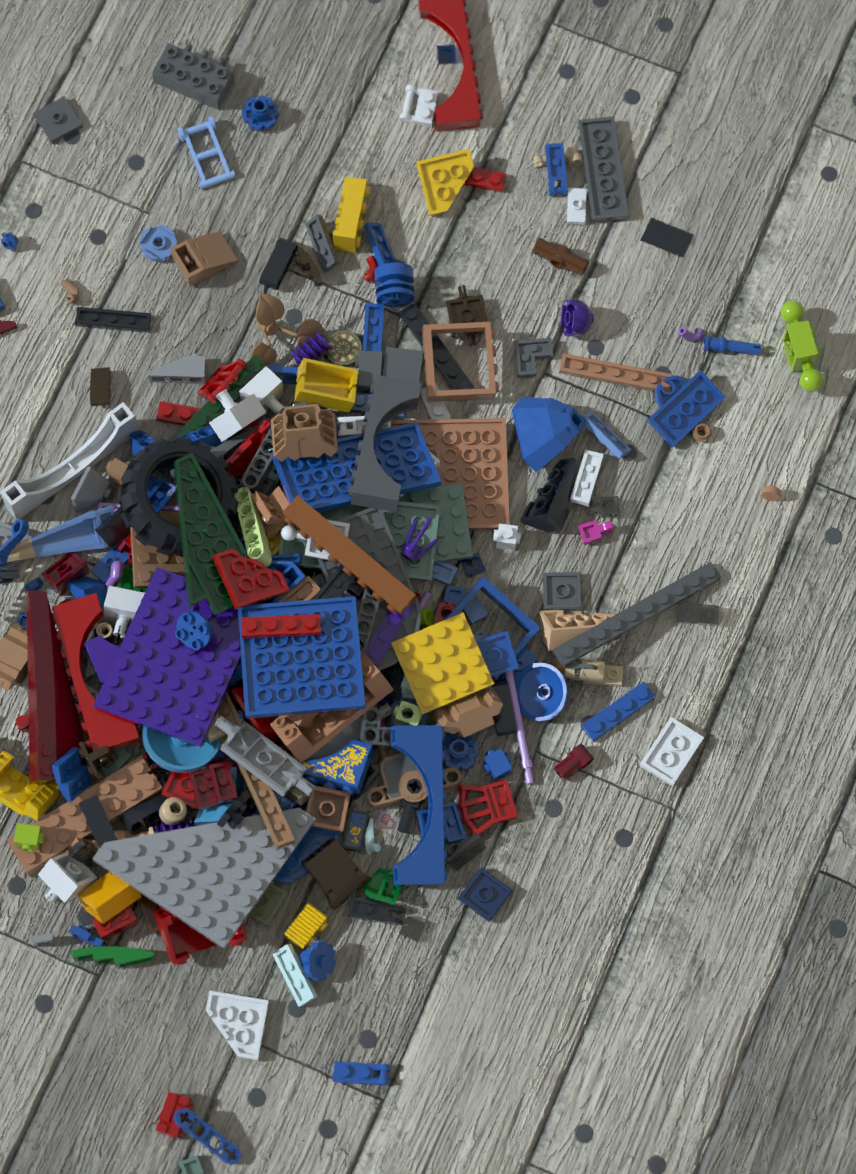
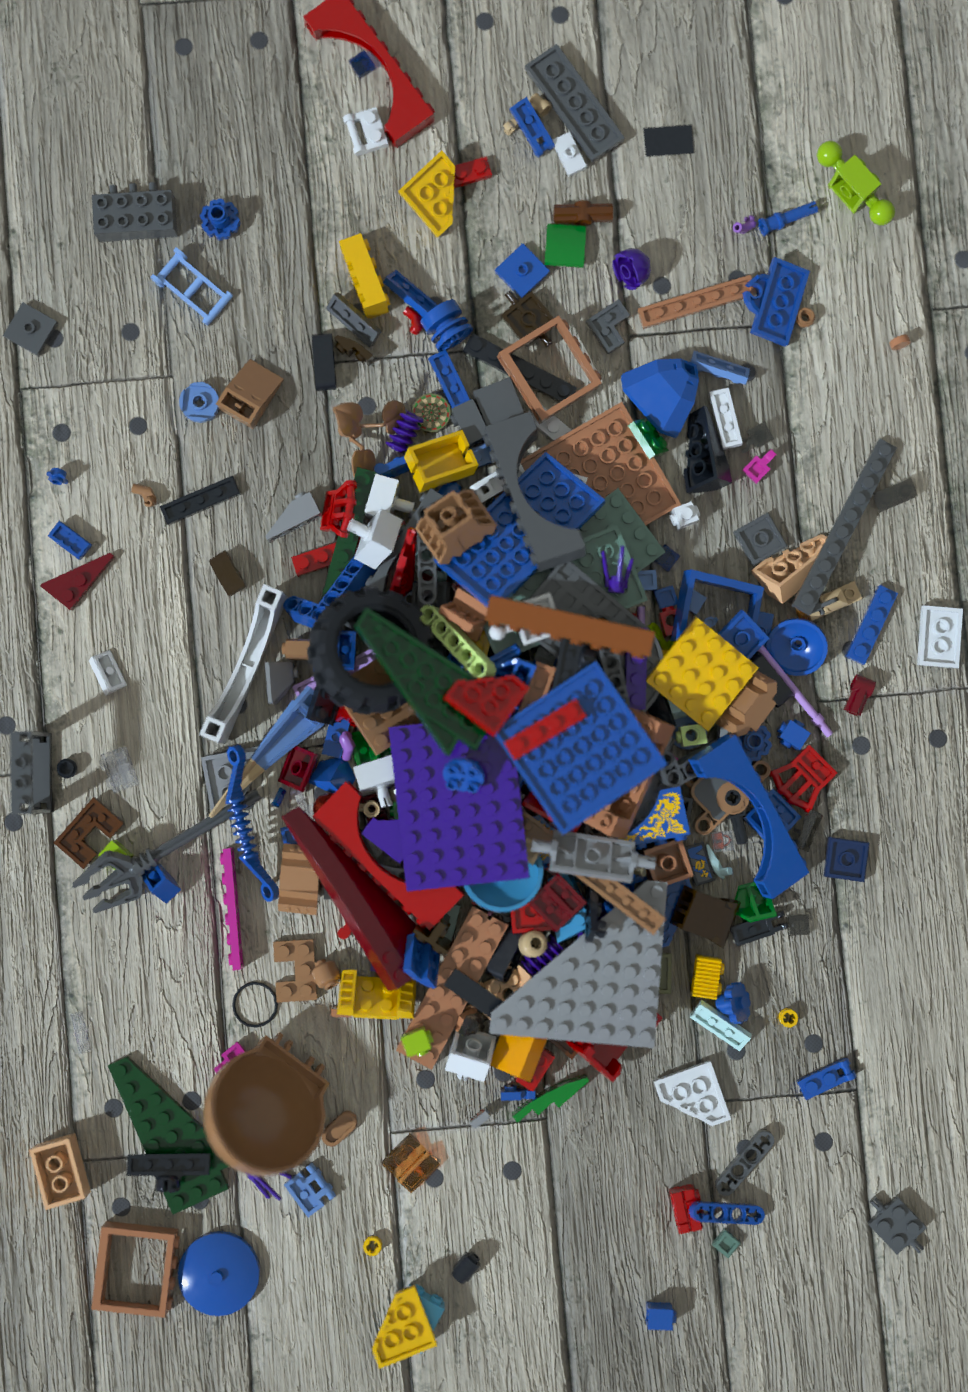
camera: 35 degrees left, 15 degrees up
none -> blue plate [494,243,550,298]
none -> green slope [544,224,586,268]
none -> green plate [628,418,669,459]
none -> dark grey beam [715,1129,774,1196]
none -> yellow bush [778,1008,798,1027]

